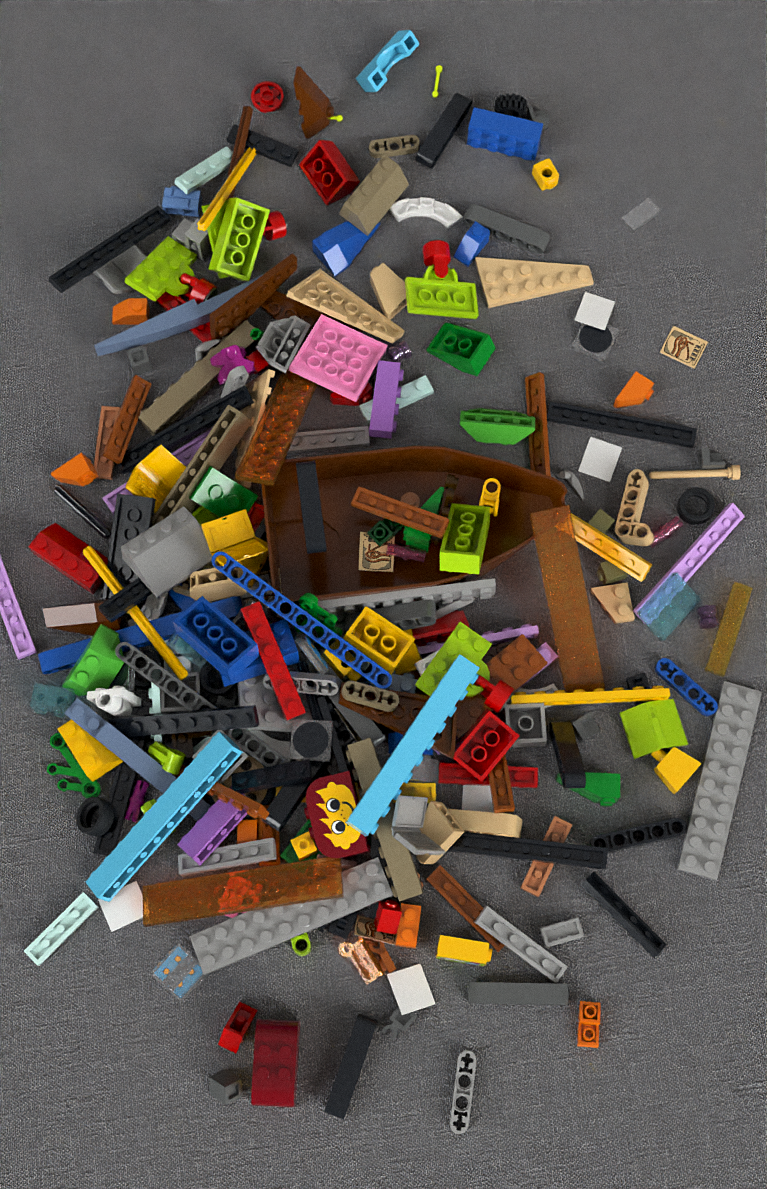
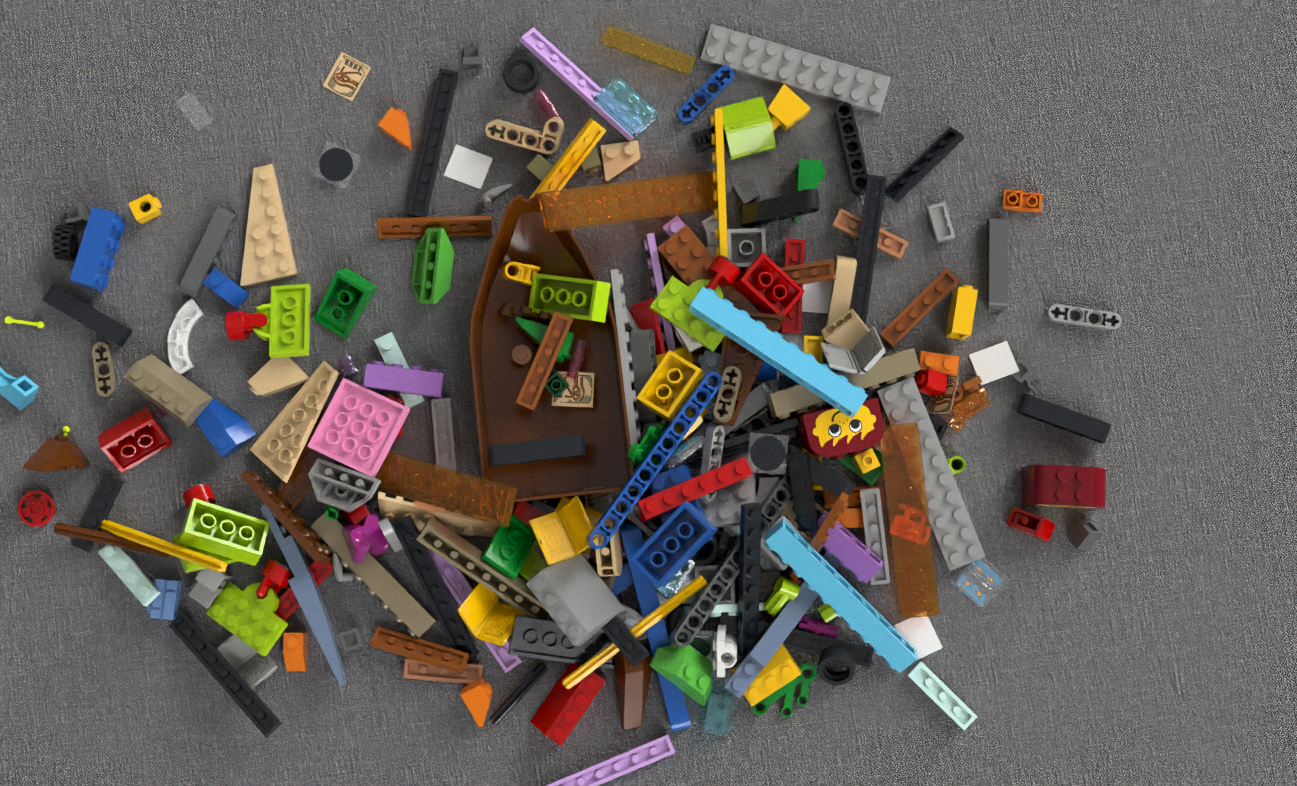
camera: 95 degrees left, 10 degrees up
light grey plate [474,906,568,984] -> none
white sticker [575,292,615,330] -> none
tan piece [649,465,740,480] -> none
clear purple wheel [697,605,719,629] -> none

